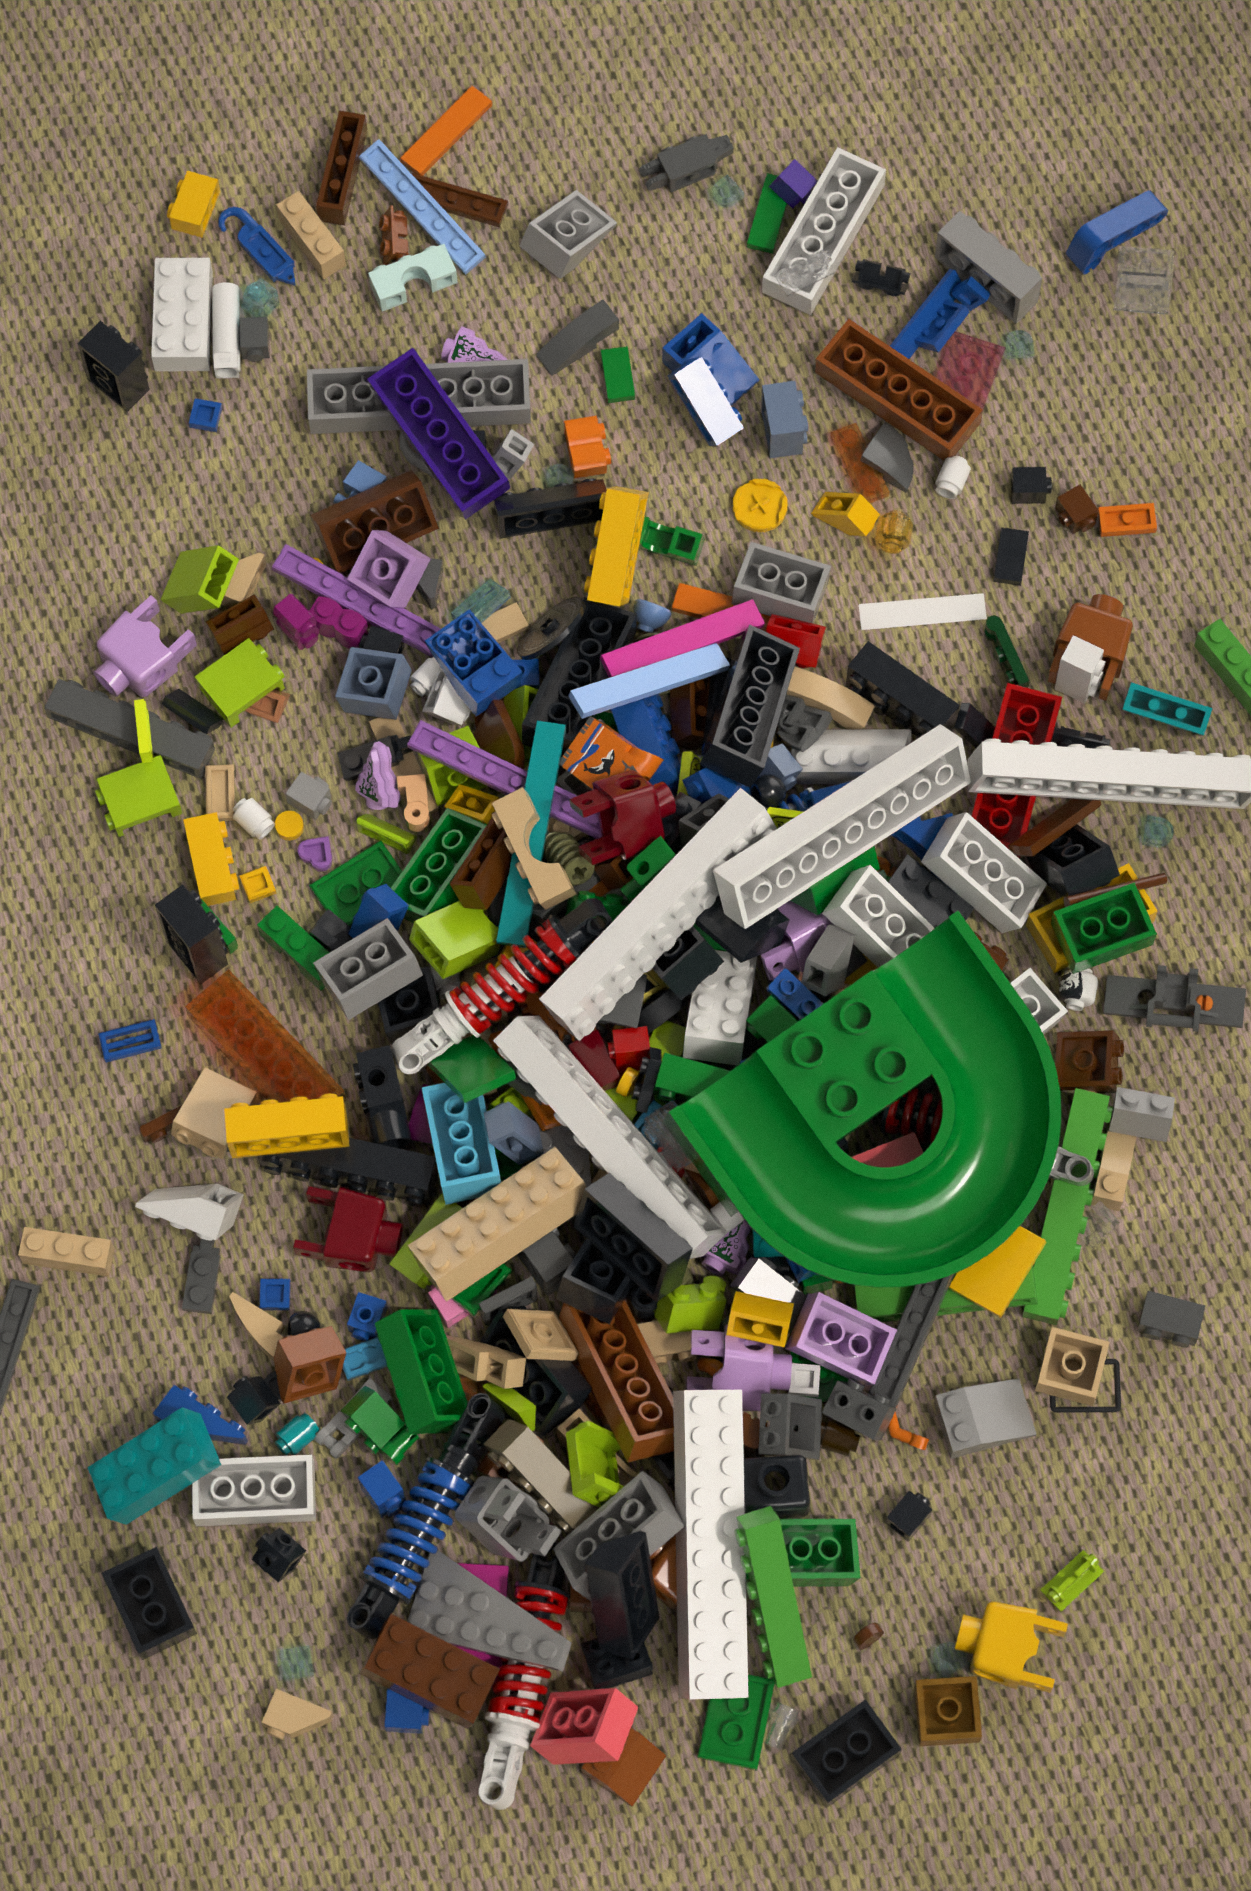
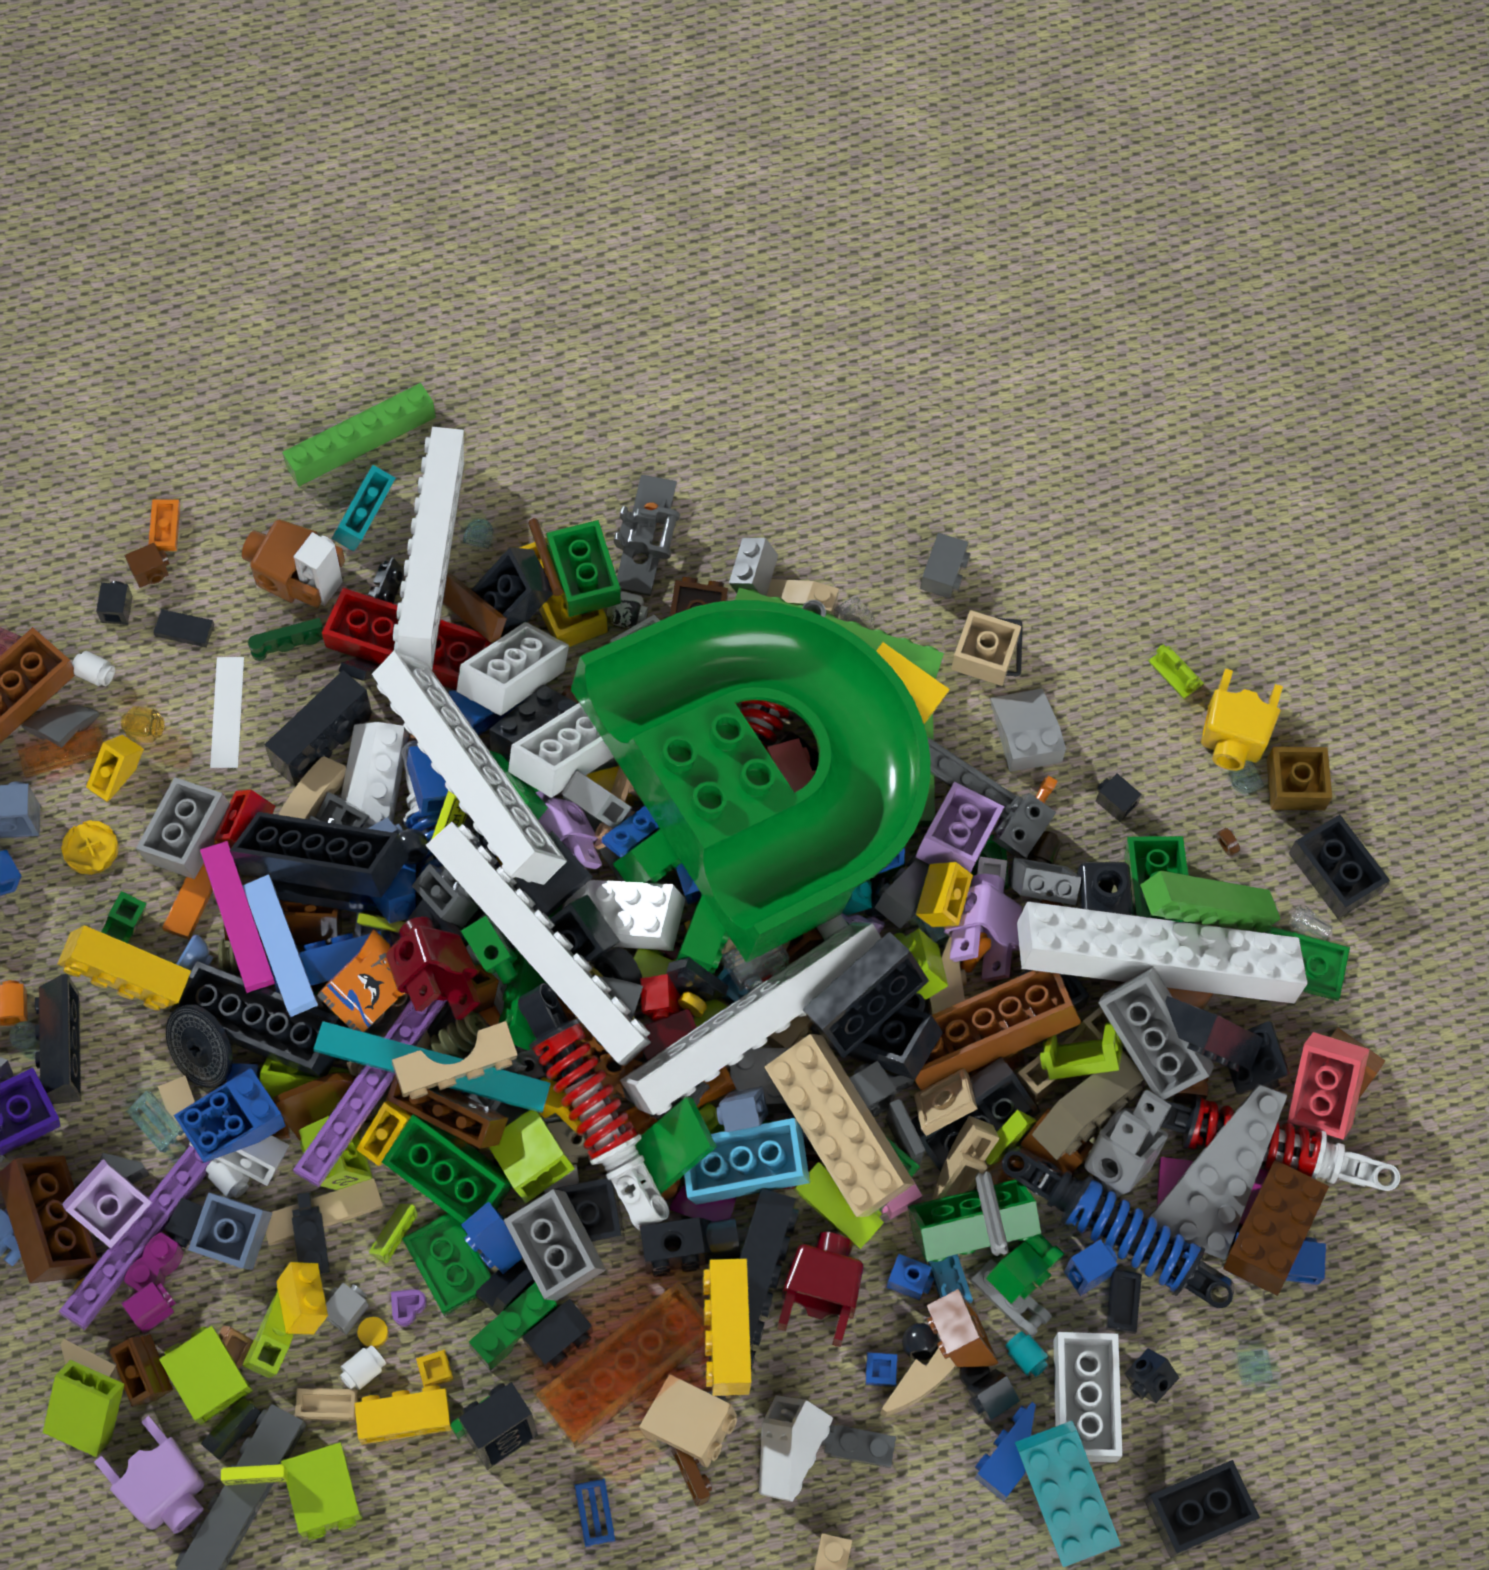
camera: 90 degrees left, 5 degrees down
tan slope [262,1689,334,1740] -> none
lavender rock [355,741,400,810] -> none
light nougat leg [397,774,430,832] -> none
none -> lime slope [242,1289,294,1378]
none -> yellow brick [276,1262,328,1335]
none -> black brick [523,1299,593,1371]
none -> light grey axle [975,1171,1008,1256]
none -> black tile [1106,1270,1142,1334]

